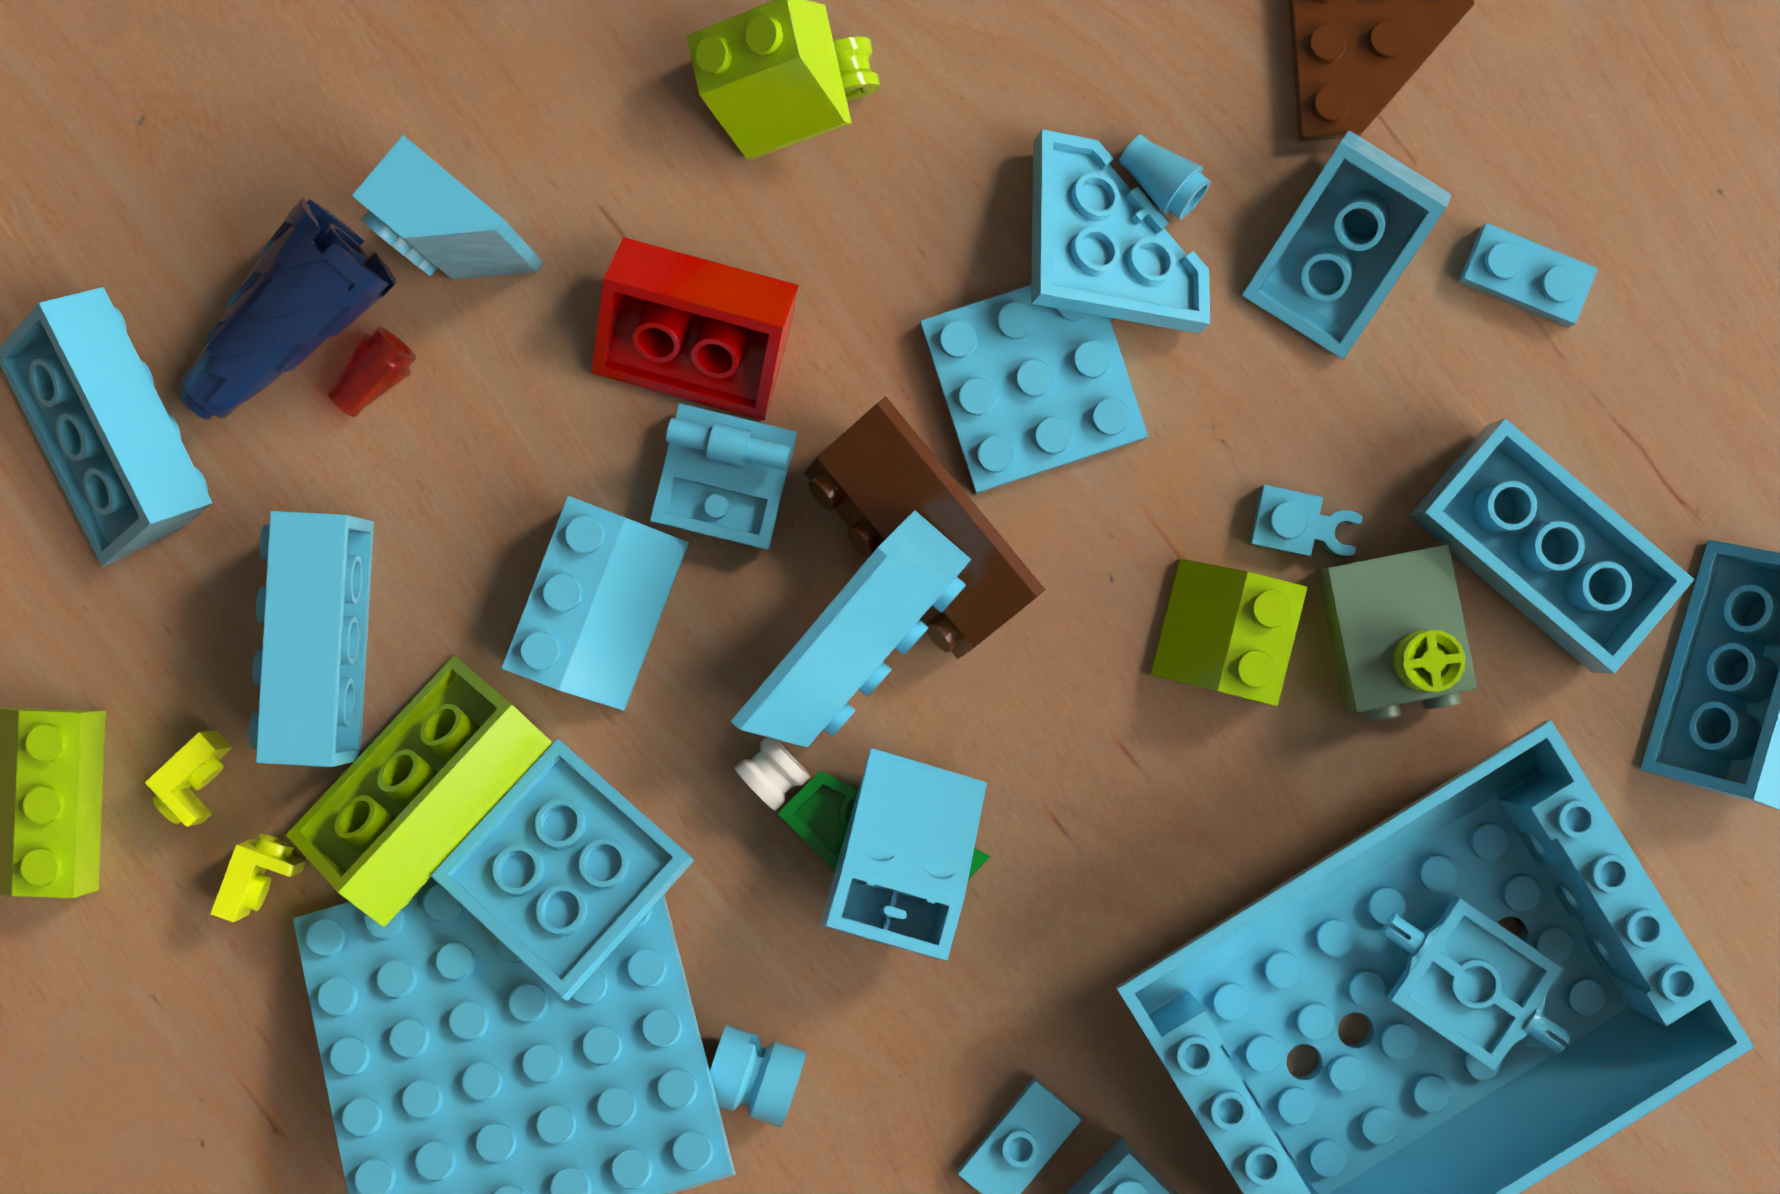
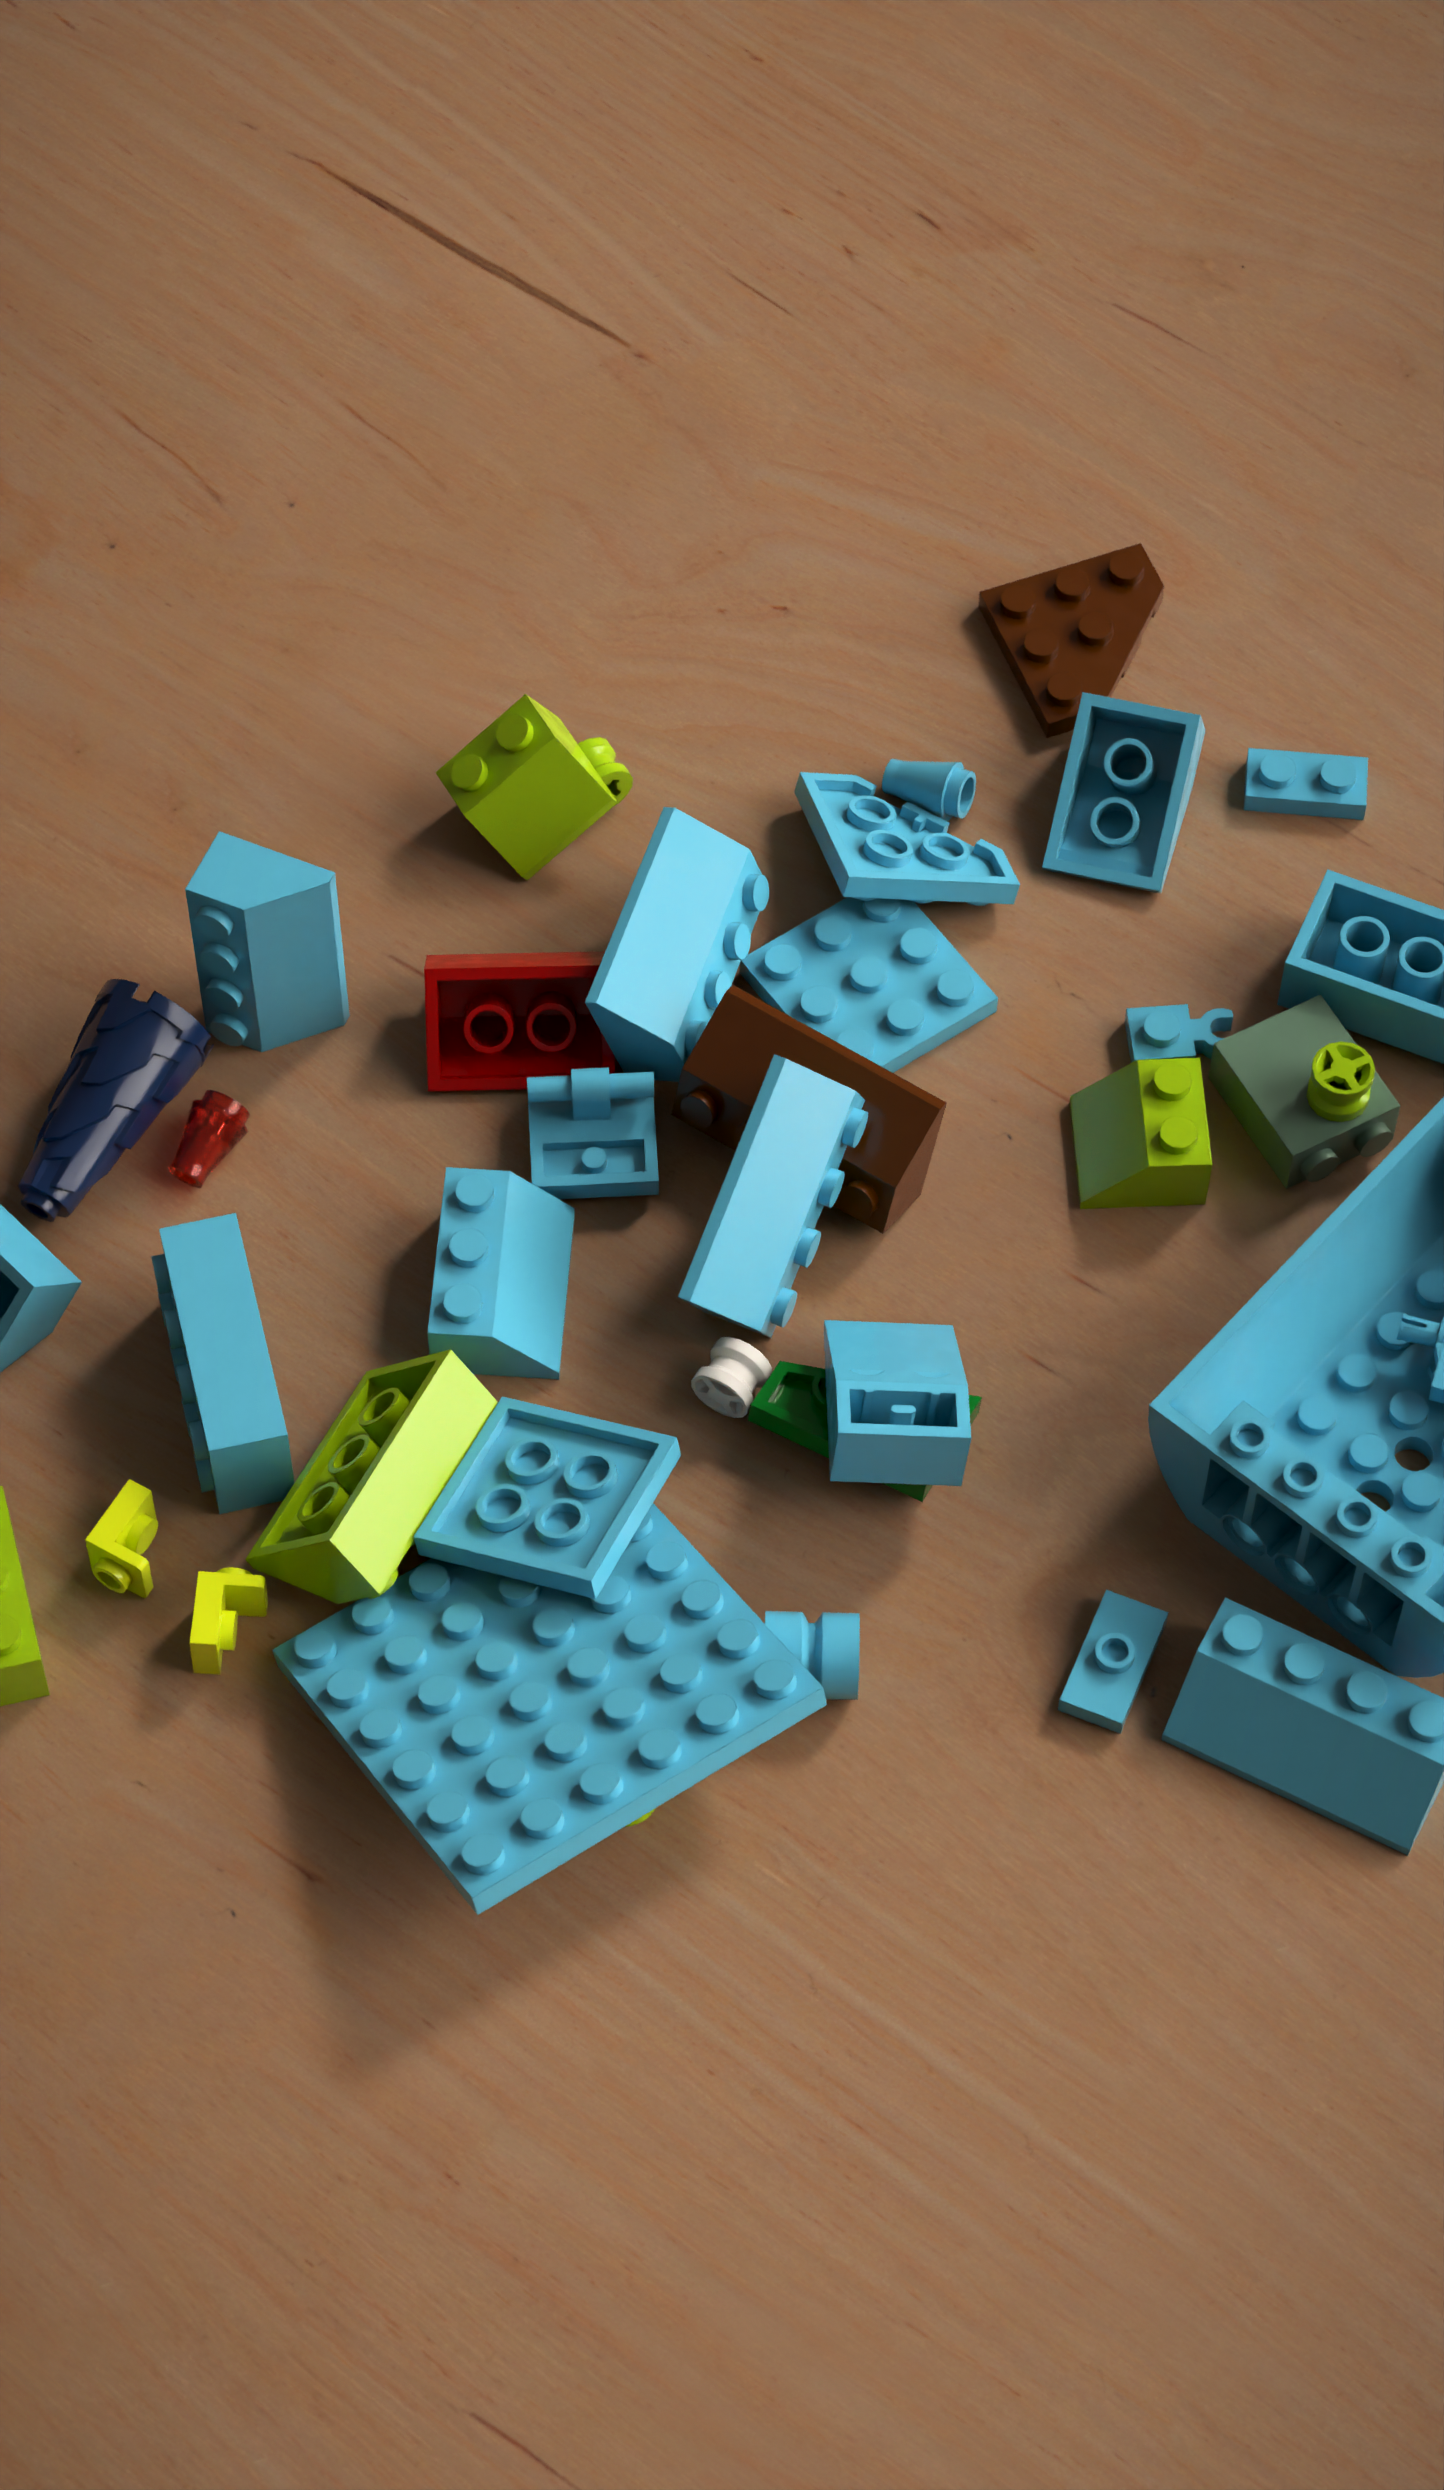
camera: 20 degrees left, 30 degrees down
none -> medium azure slope [585,807,769,1082]

